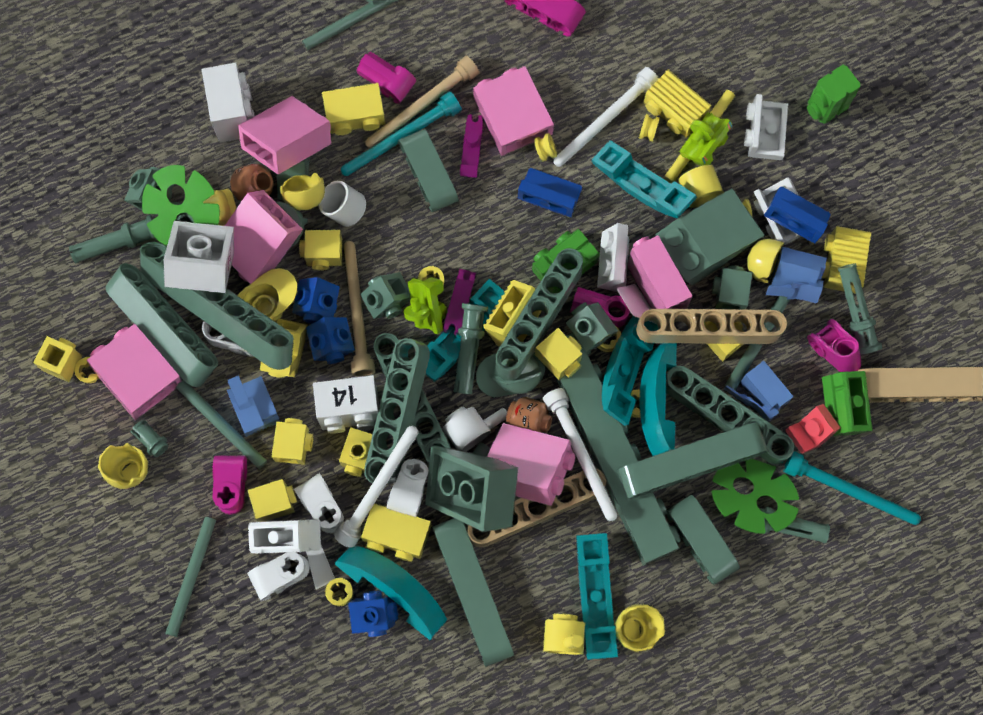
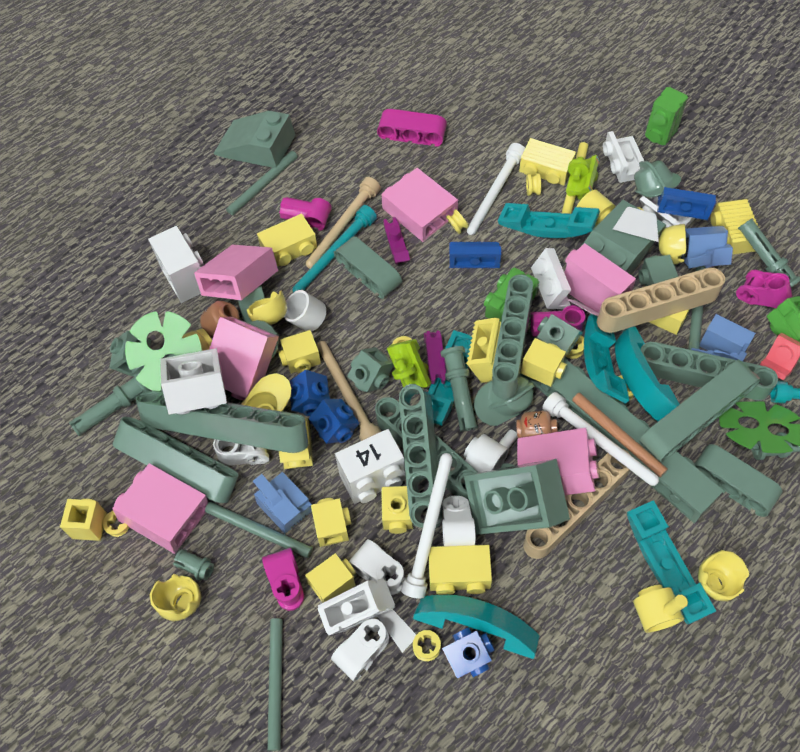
camera: 15 degrees left, 15 degrees down
sand green beam [432,518,514,667] -> none
none -> nougat bar [572,392,668,478]
none -> white sticker [613,207,659,242]
none -> sand green piece [634,160,681,197]

